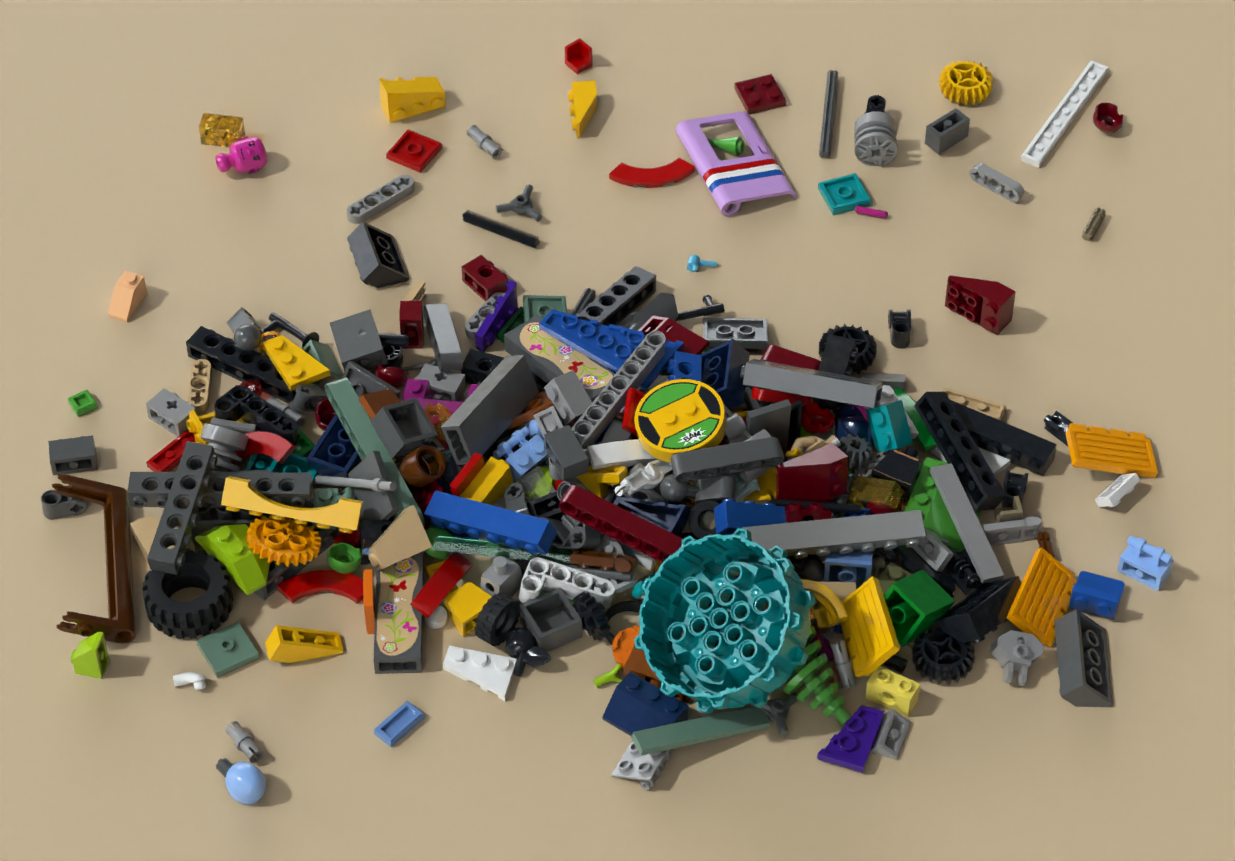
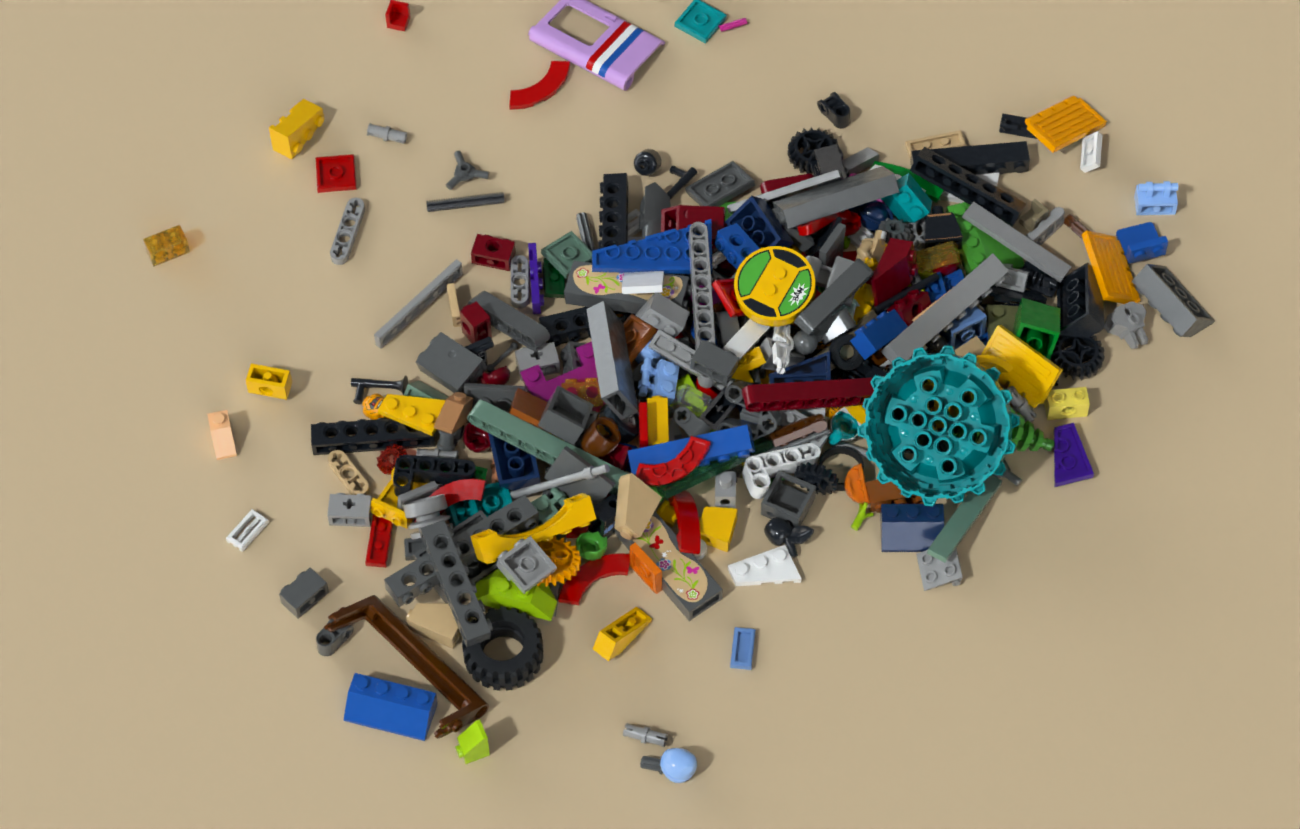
camera: 35 degrees left, 10 degrees up
bright green tile [67,390,98,417] -> none
white arm [173,672,206,690] -> none
sand green plate [196,622,259,678] -> none
dark pink piece [215,136,267,174] -> none
dark grey beam [227,307,265,351] -> none
black slope [347,222,409,288] -> none
black tyre [475,592,520,646] -> none
yellow slope [568,80,597,138] -> none
medium azure hand [687,255,717,272] -> none
bright green cone [708,136,745,156] -> none
light grey slope [871,709,911,760] -> none
dark red slope [945,275,1016,335] -> none
black piece [1001,470,1029,508] -> none
none -> white tile [226,509,269,552]
none -> yellow brick [245,363,292,400]
none -> blue slope [344,673,438,741]
none -> light grey tile [374,259,463,349]
none -> medium nougat slope [434,392,473,434]
none -> light grey plate [496,536,557,594]
none -> white tile [622,271,664,294]
none -> black head [634,149,662,176]
none -> red tile [635,436,711,486]
none -> light grey tile [727,170,844,214]

